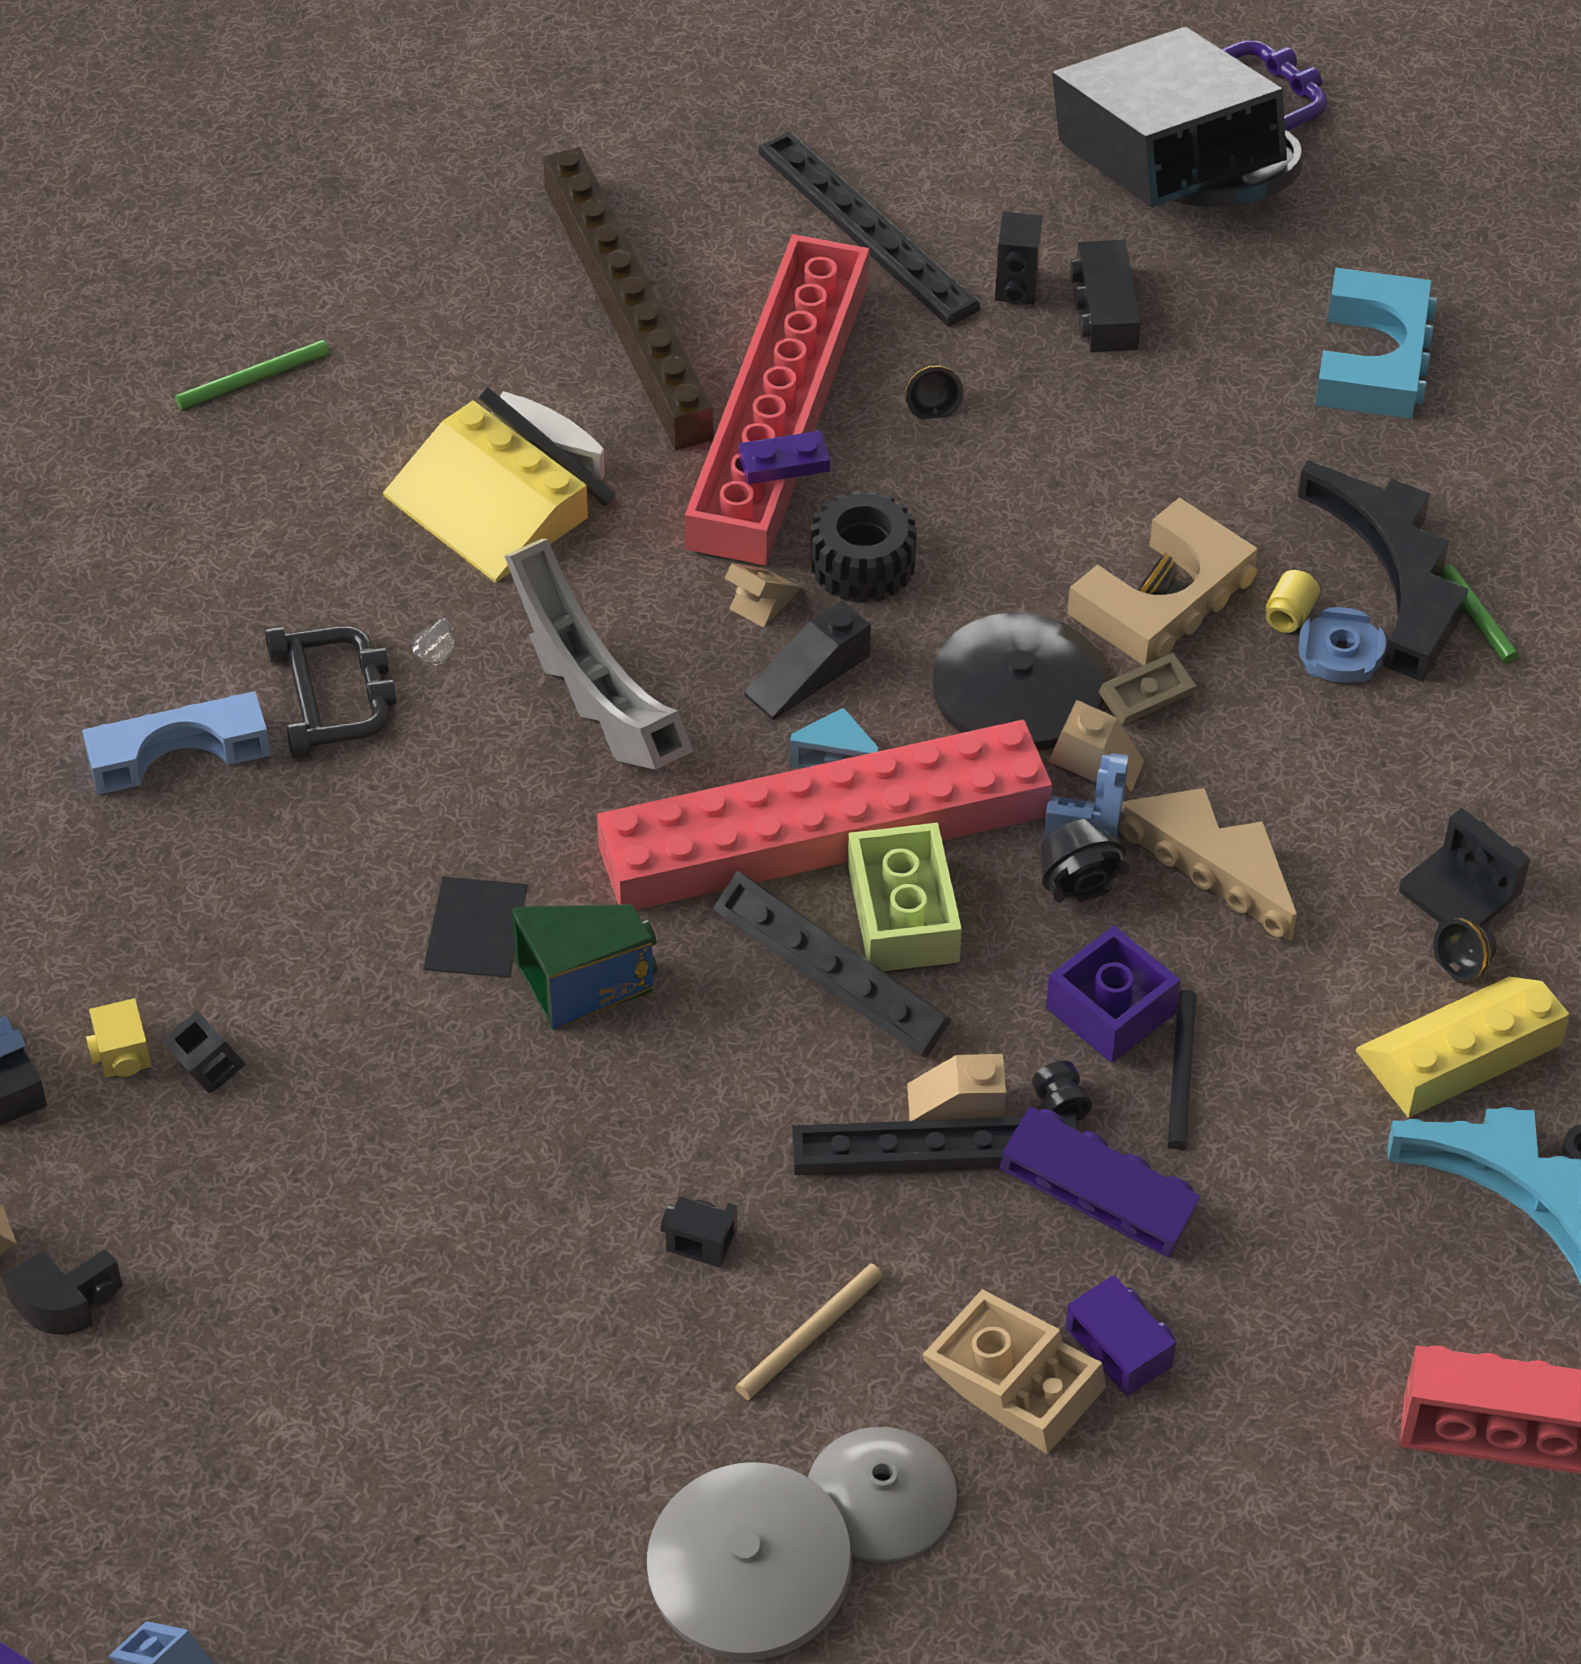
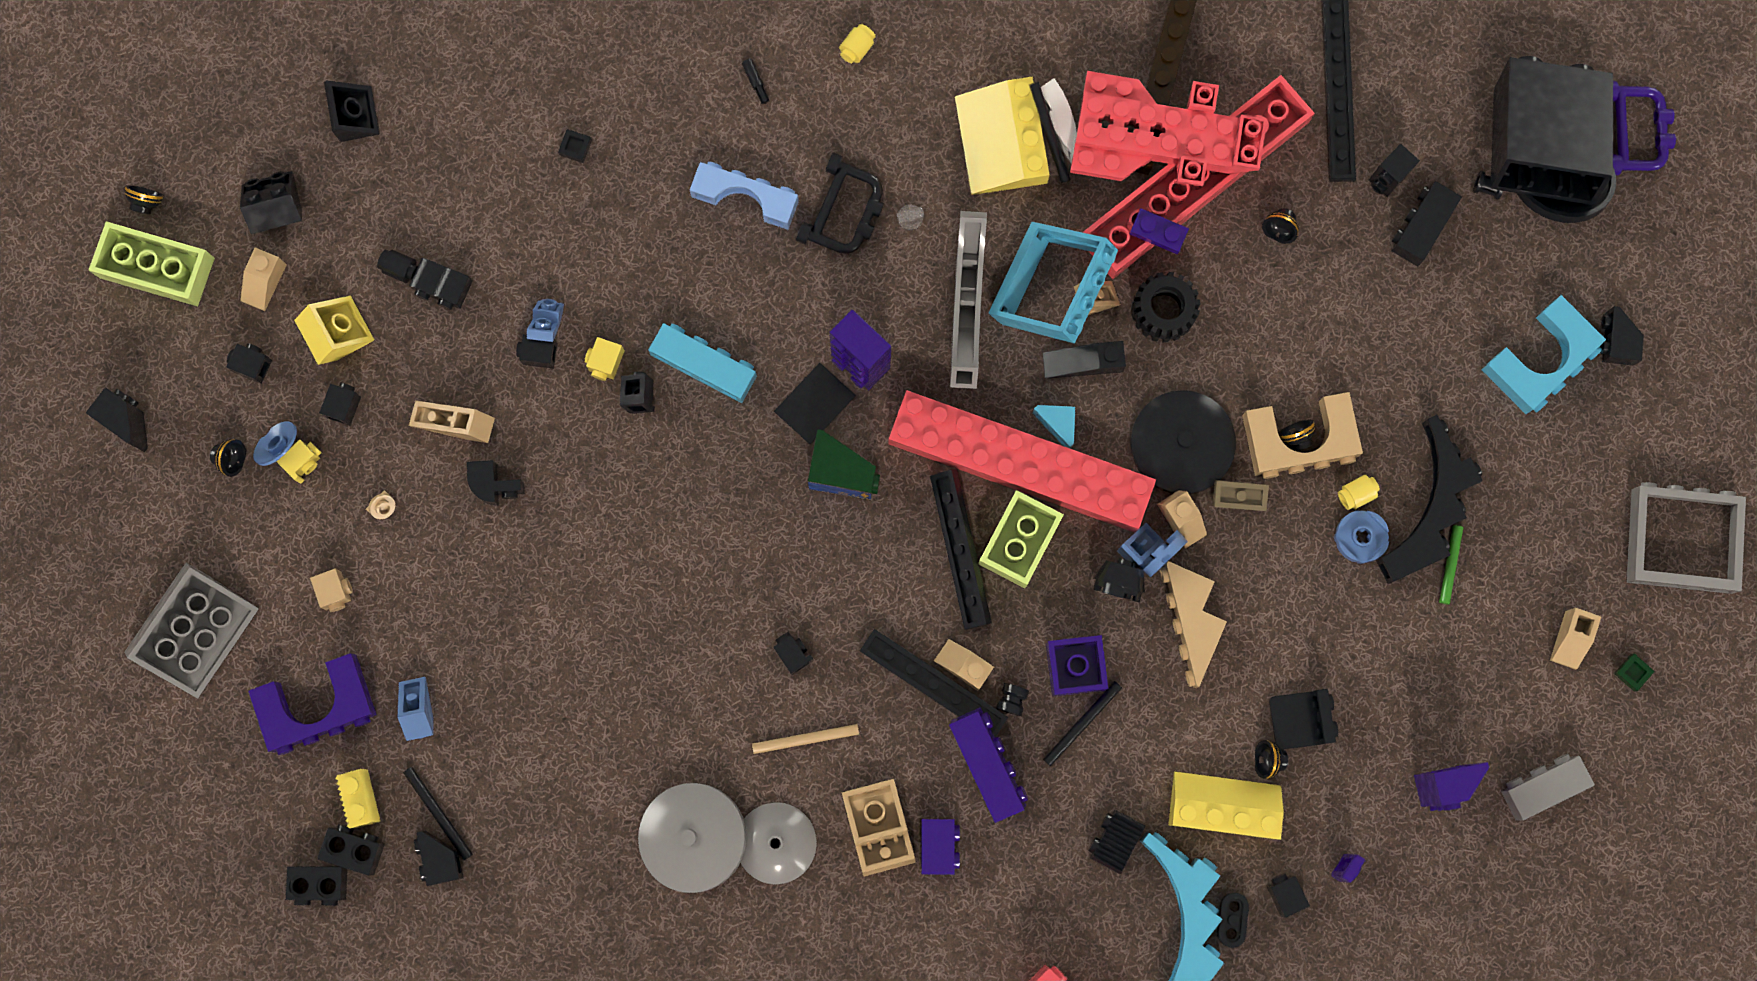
camera: 35 degrees right, 30 degrees up
none -> medium azure brick [648,323,757,403]
none -> black pin [742,59,769,104]
none -> dark purple brick [830,310,891,390]
none -> light yellow brick [839,24,875,63]
none -> medium azure window [989,222,1118,344]
none -> coral piece [1070,71,1267,187]
none -> black brick [1088,810,1145,874]
none -> black bush [1473,171,1503,200]
none -> black slope [1600,306,1644,366]

